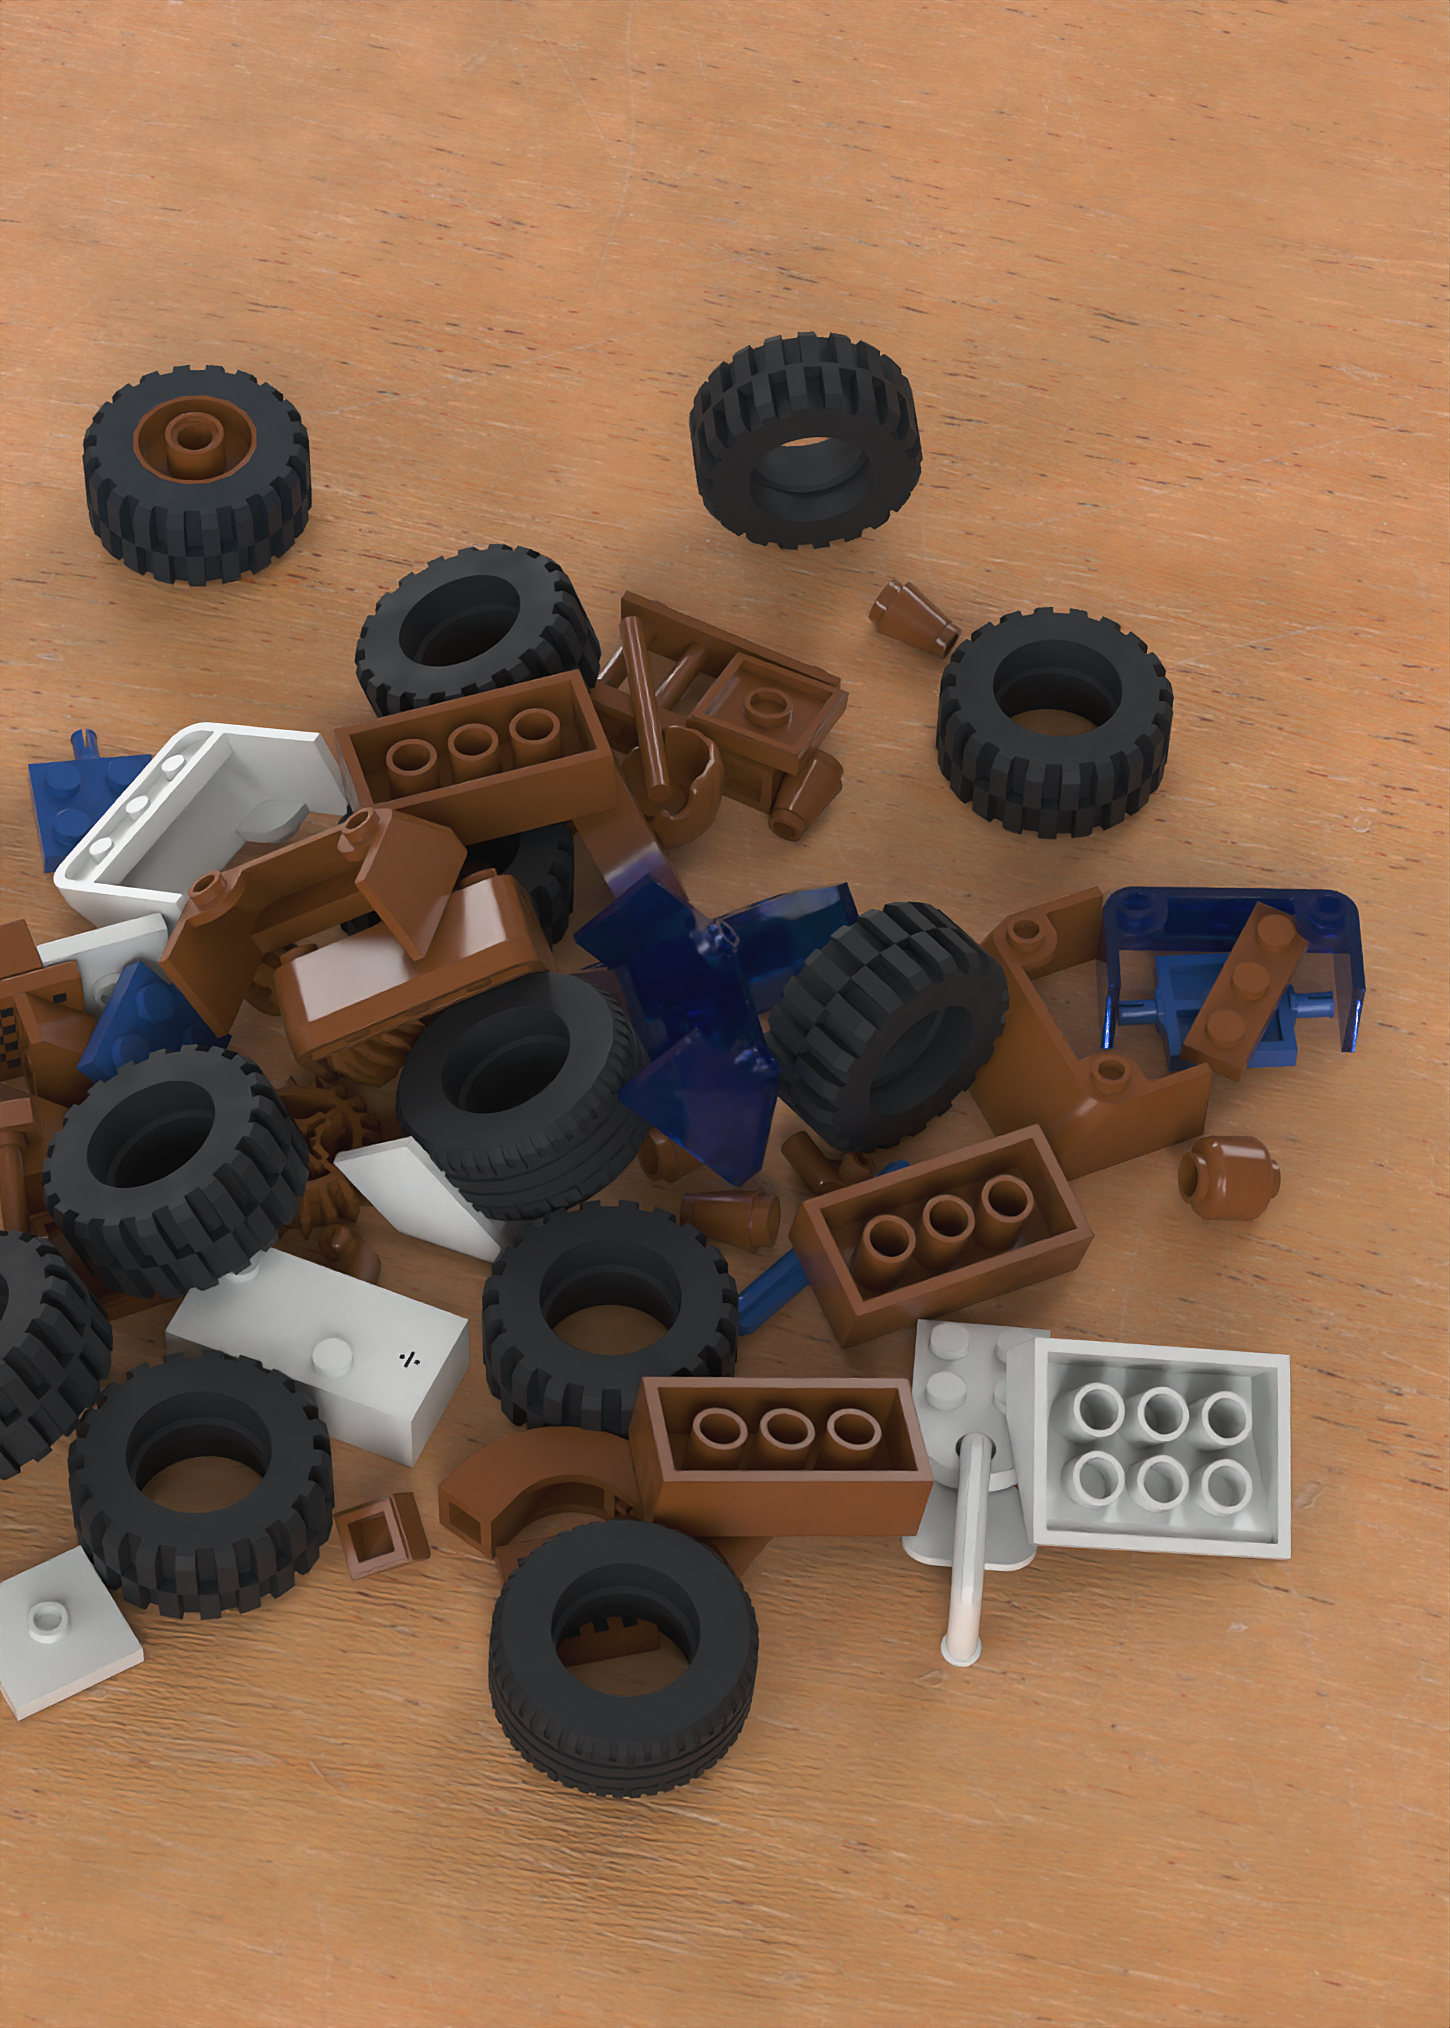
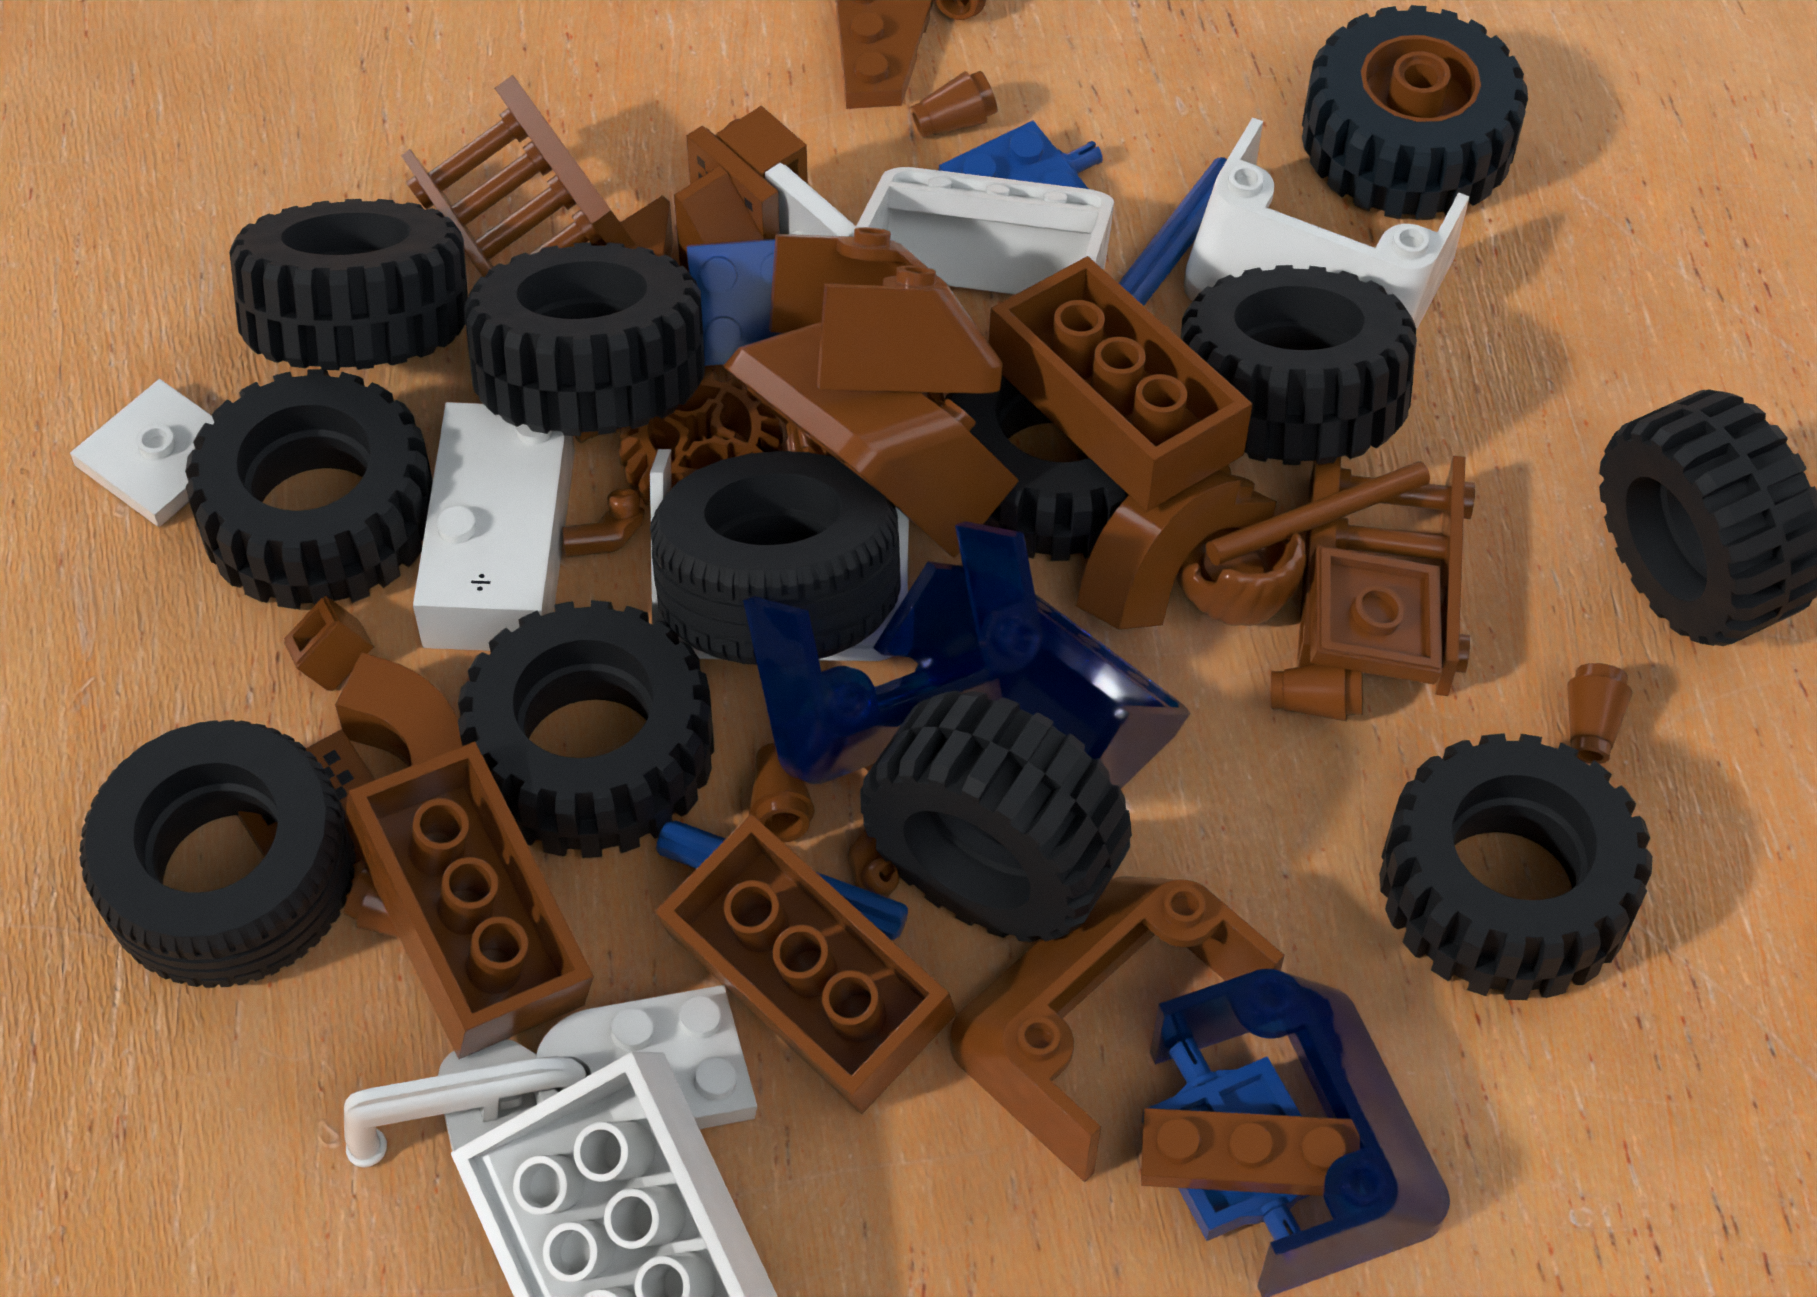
camera: 70 degrees right, 5 degrees up
dark orange head [1178,1136,1281,1221] -> none
none -> blue axle [1118,157,1227,306]
none -> white windscreen [1184,117,1469,330]

